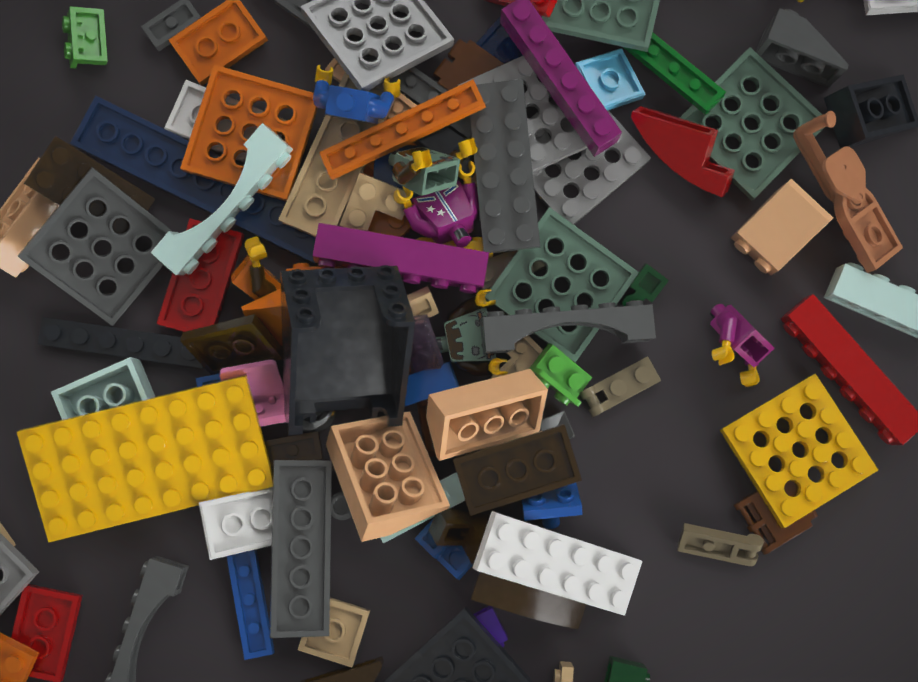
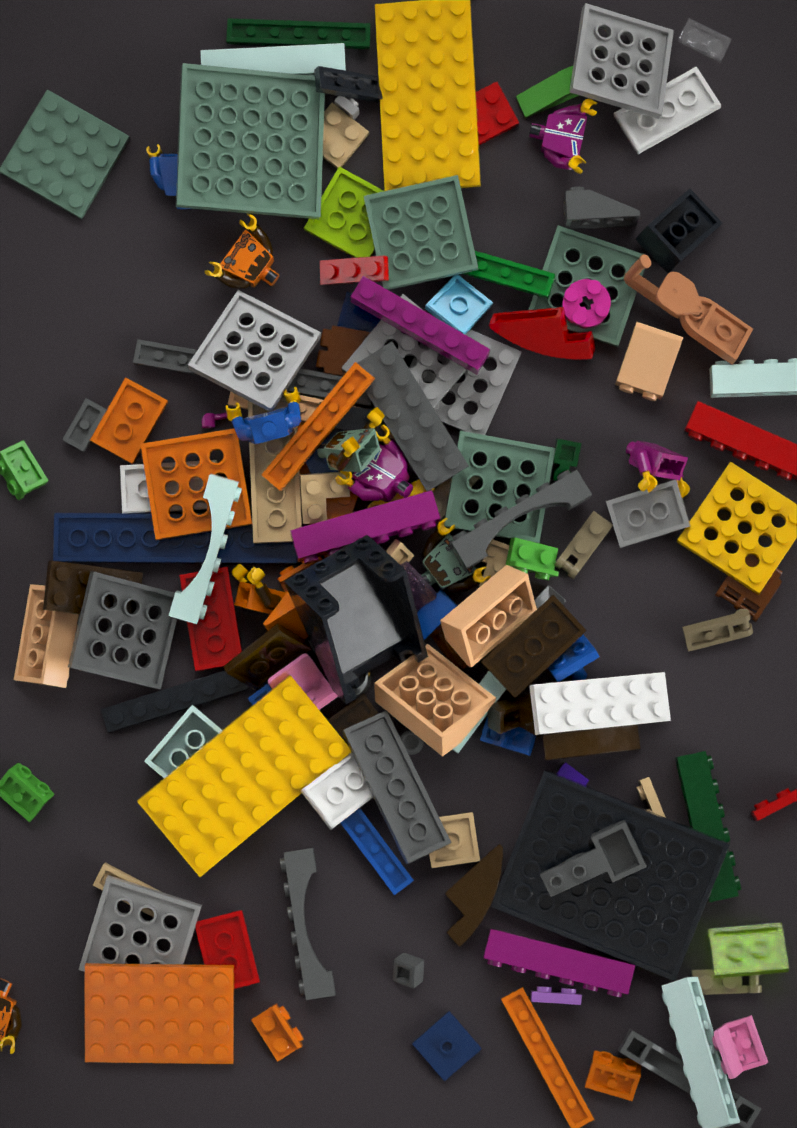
camera: 25 degrees left, 0 degrees up
none -> magenta hand [202,412,228,428]
none -> dark pink plate [562,279,611,329]
none -> light grey plate [606,480,691,548]

